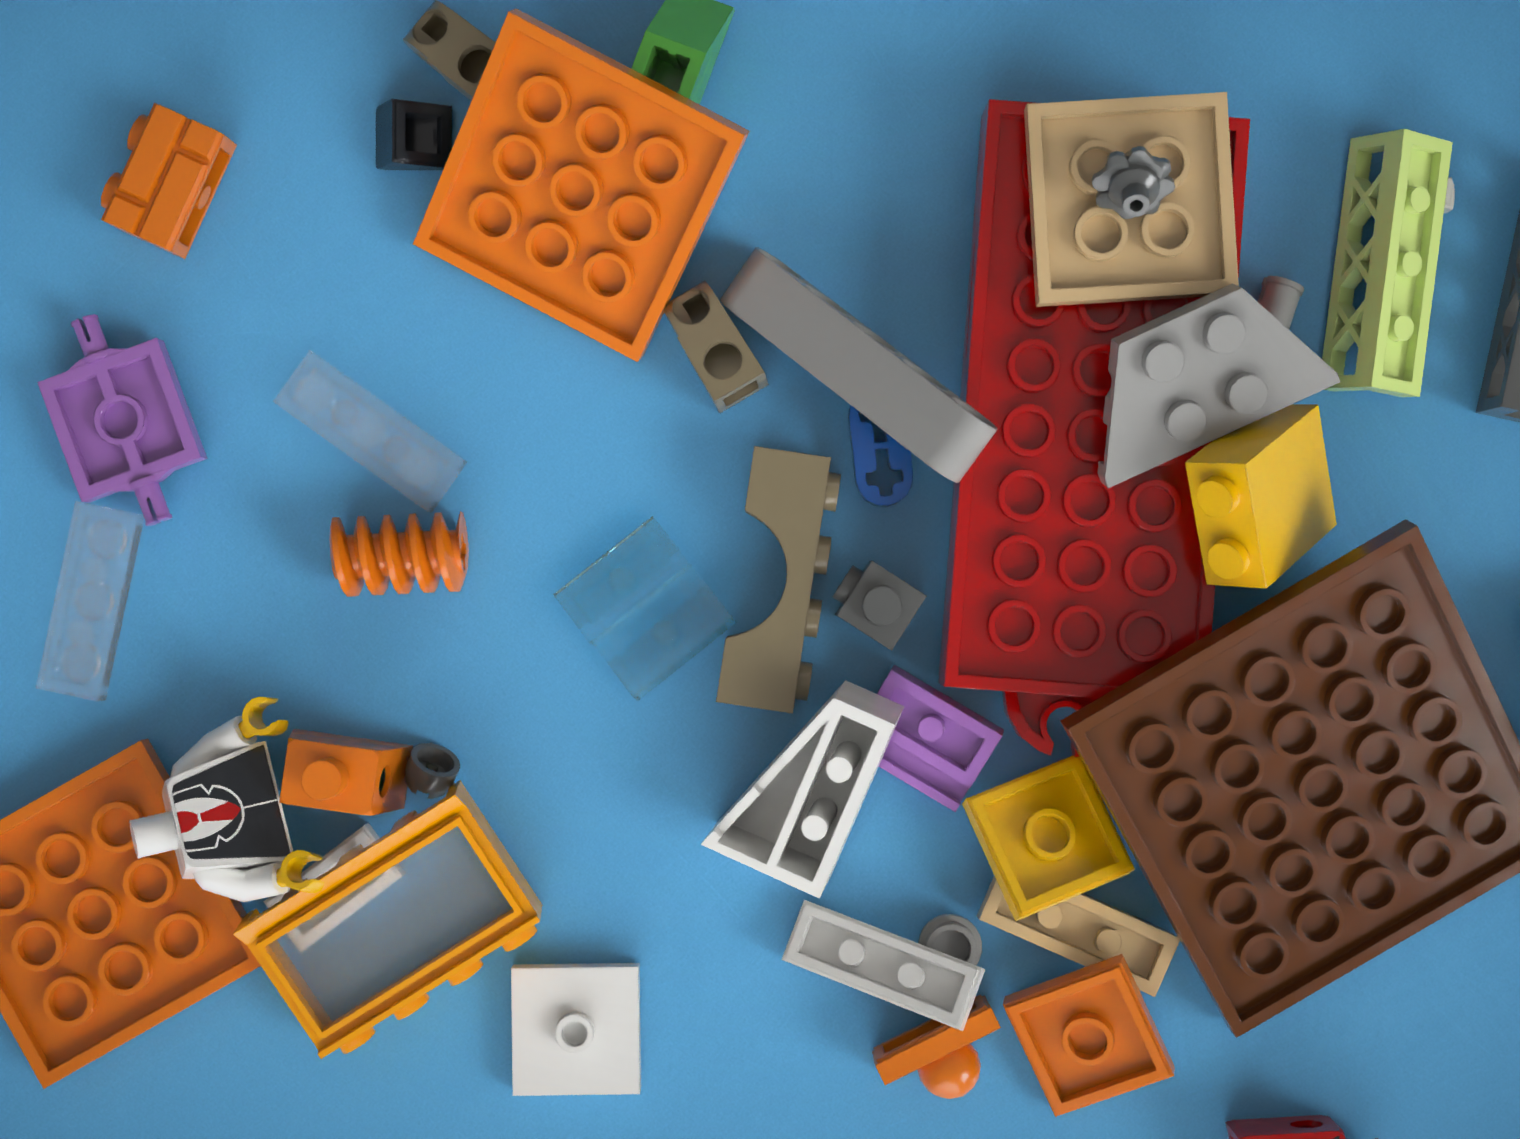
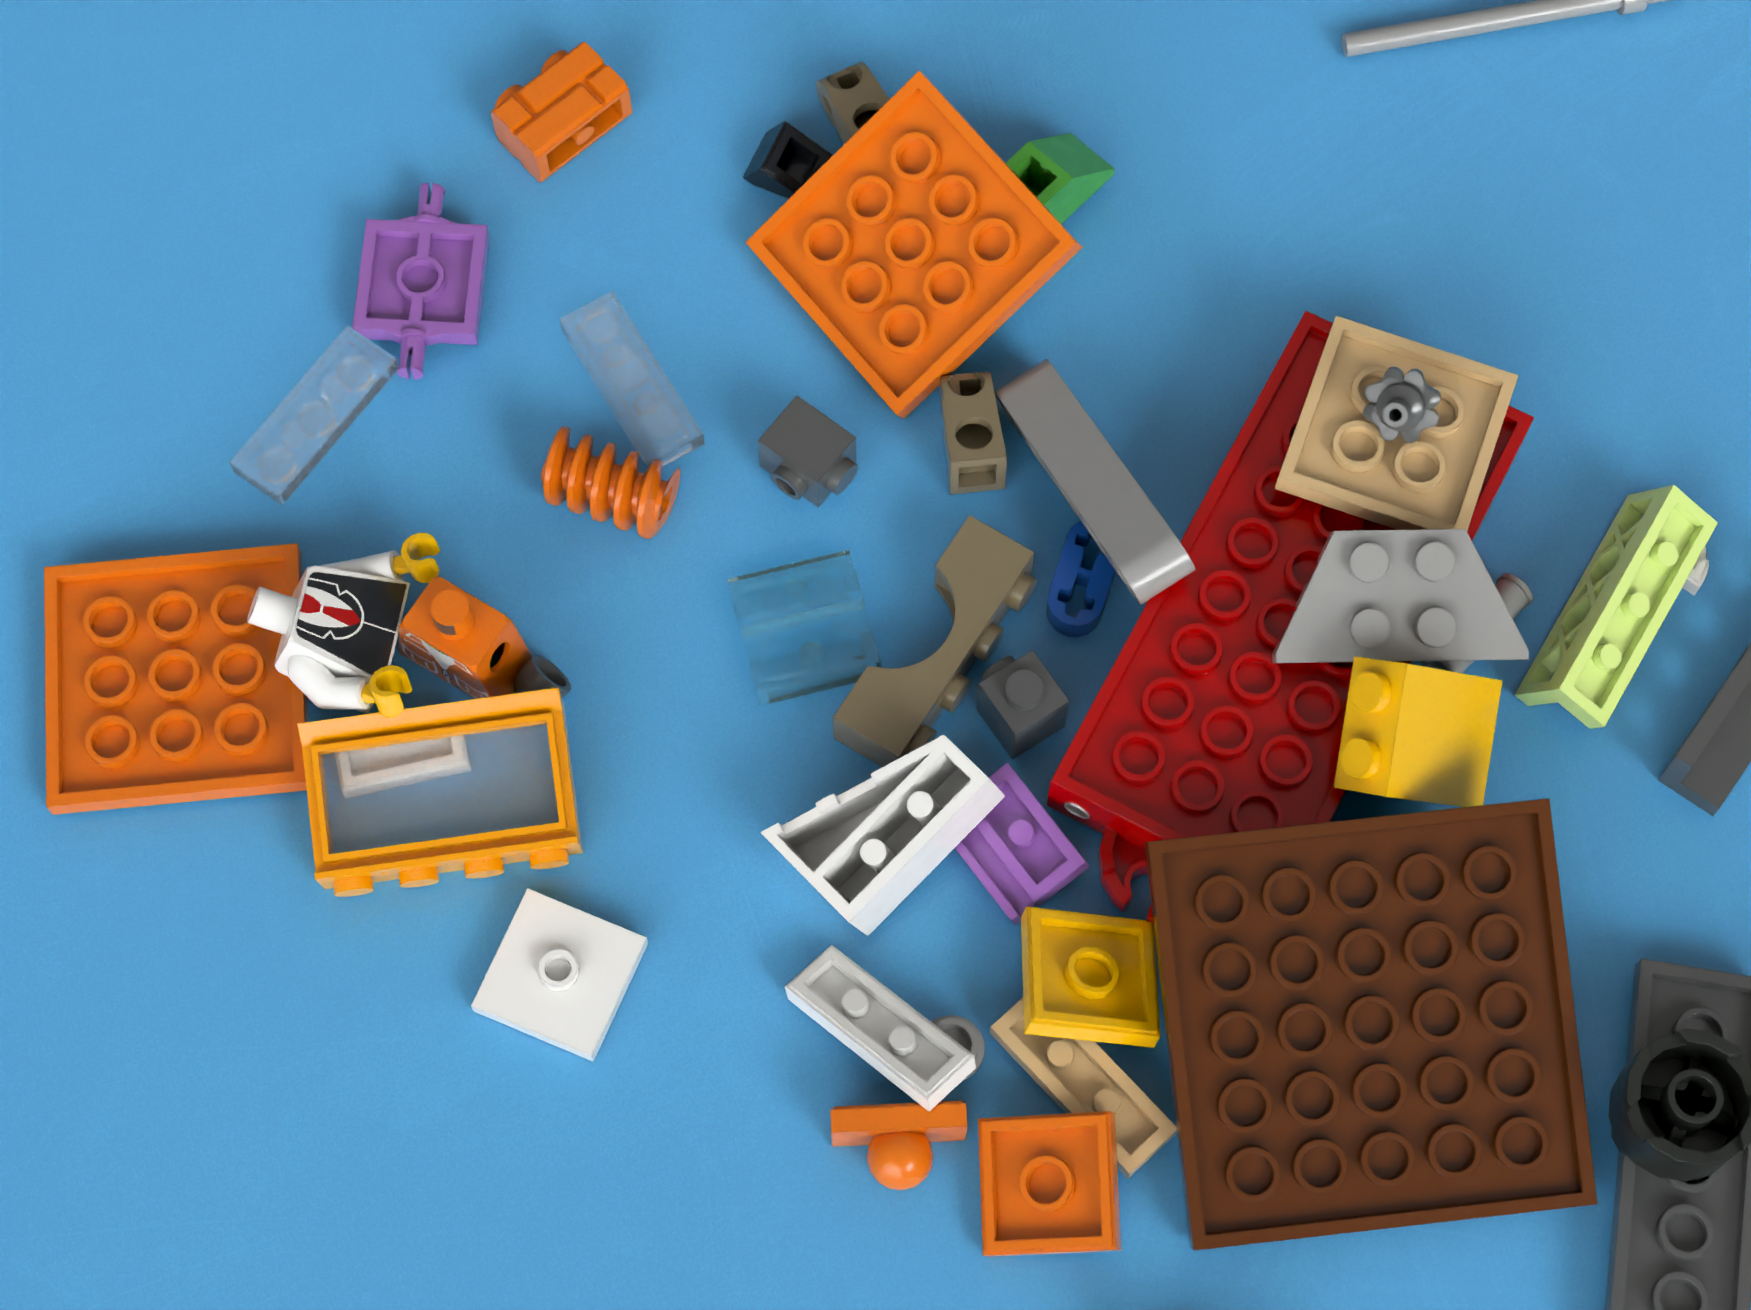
camera: 25 degrees right, 20 degrees down
none -> dark grey brick [758,396,858,508]

